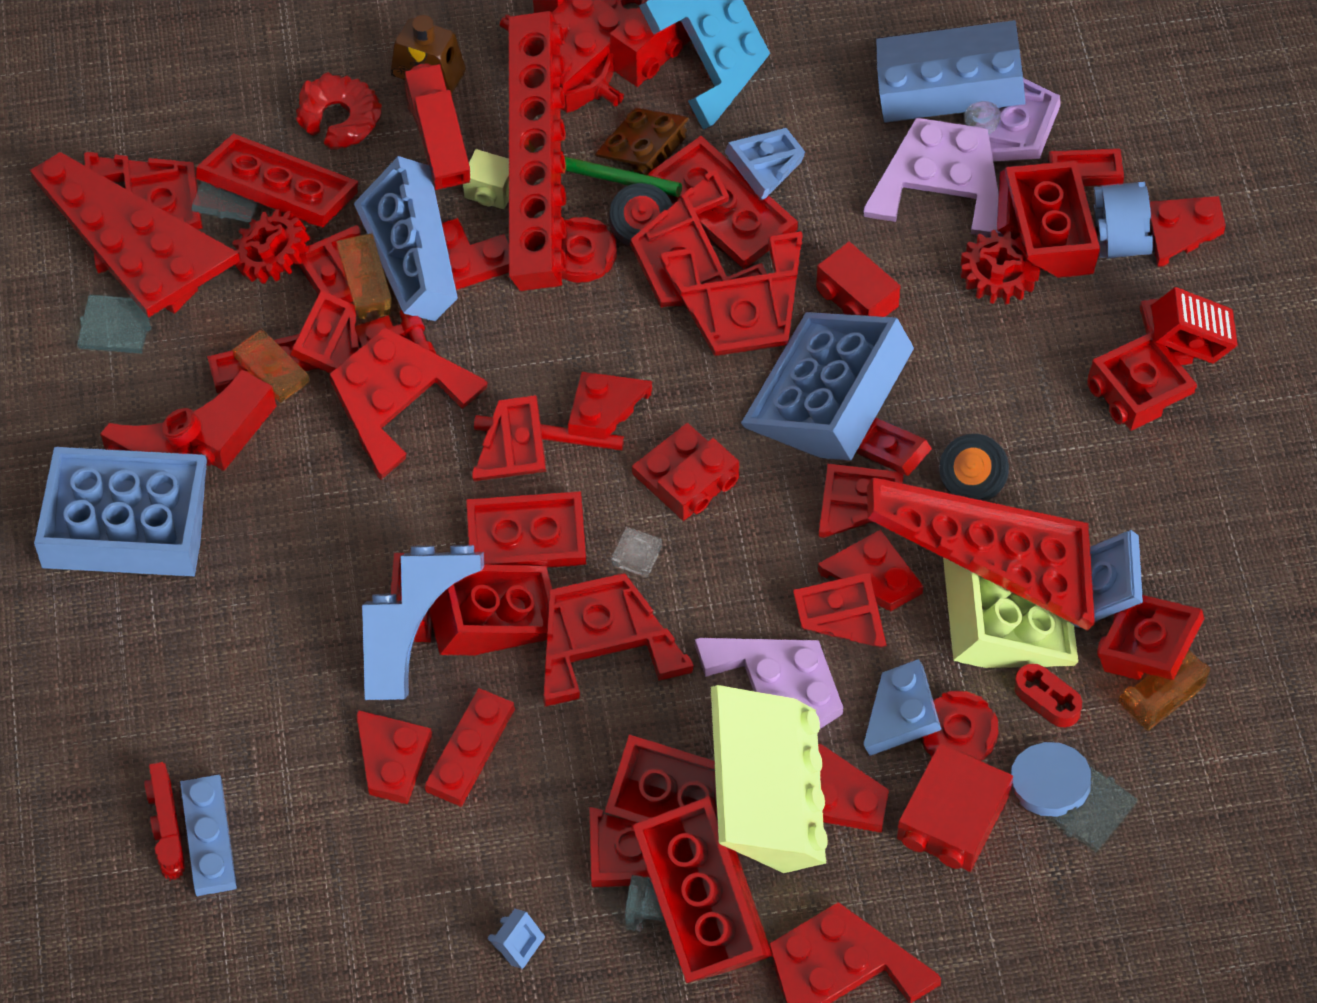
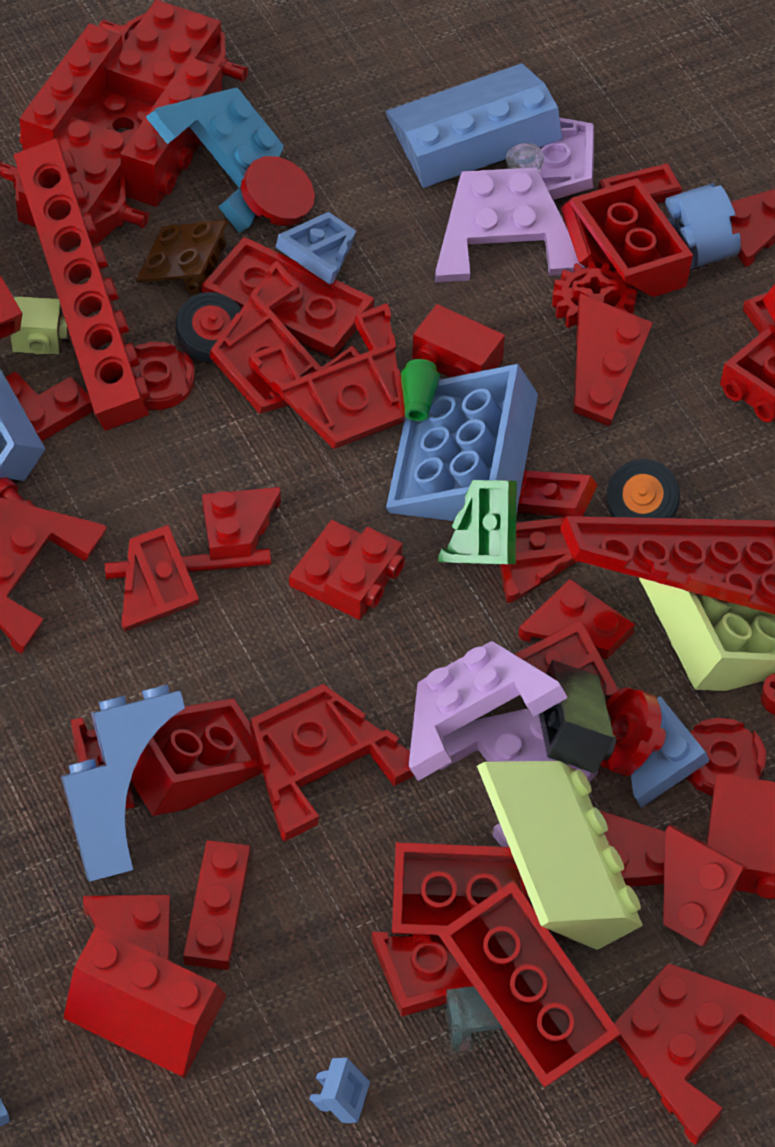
camera: 20 degrees left, 5 degrees down
red plate [466,491,587,568] -> none
green bar [564,156,682,197] -> none
clear plate [612,527,662,578] -> none
none -> red slope [63,926,227,1078]
none -> red tile [240,156,315,226]
none -> green cone [401,359,440,421]
none -> lavender wing [409,641,568,781]
none -> wing [438,480,517,564]
none -> black brick [539,660,616,774]
none -> red wing [573,293,653,427]
none -> red plate [600,687,666,777]
none -> red wing [663,825,747,947]

